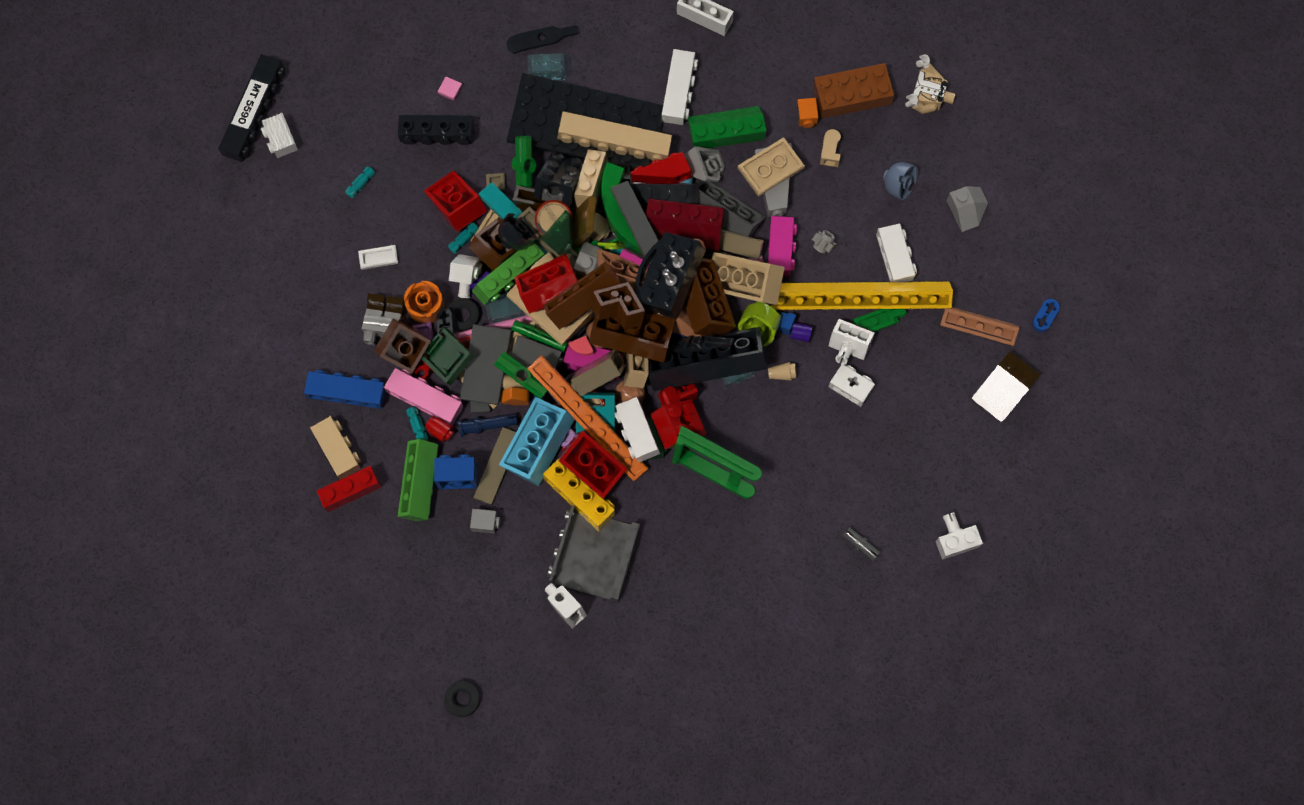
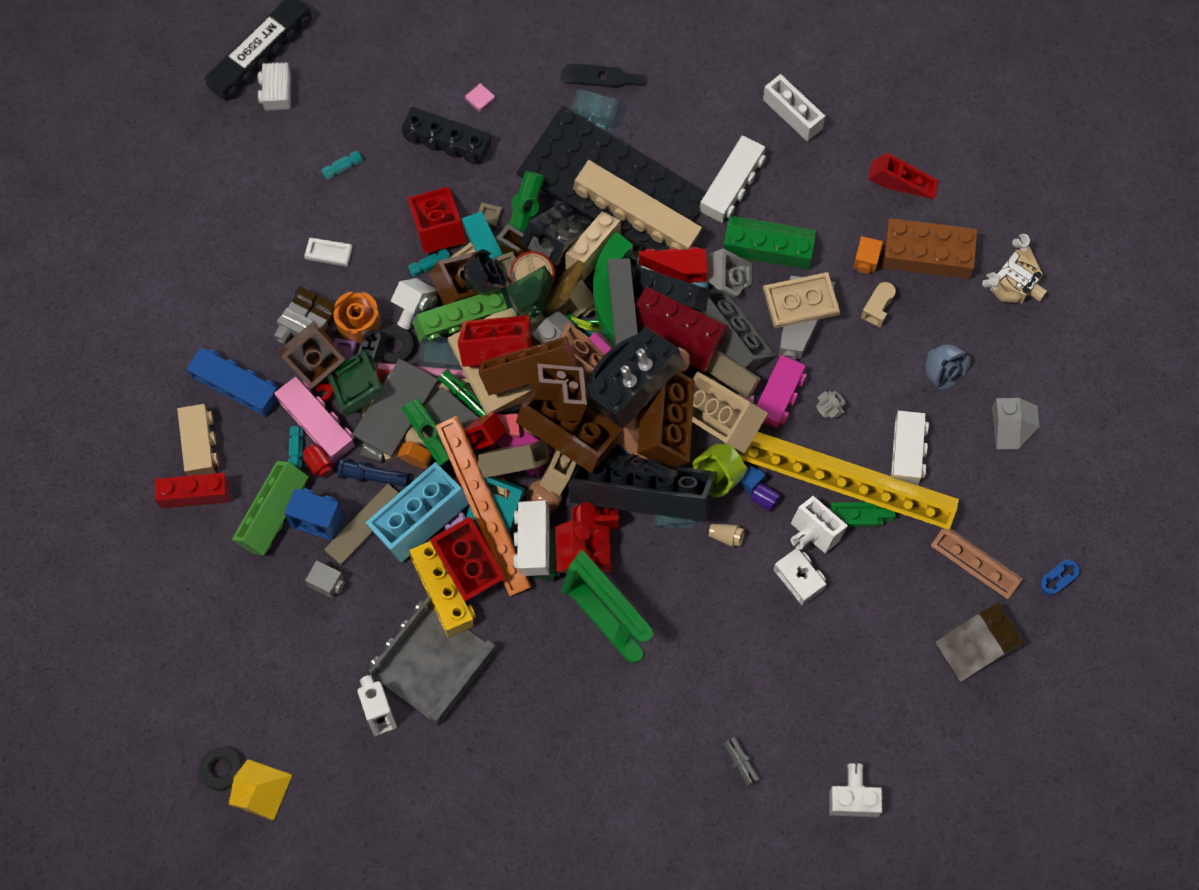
camera: 20 degrees right, 5 degrees down
none -> yellow slope [229,759,293,821]
none -> red slope [463,411,507,452]
none -> red slope [868,152,939,200]

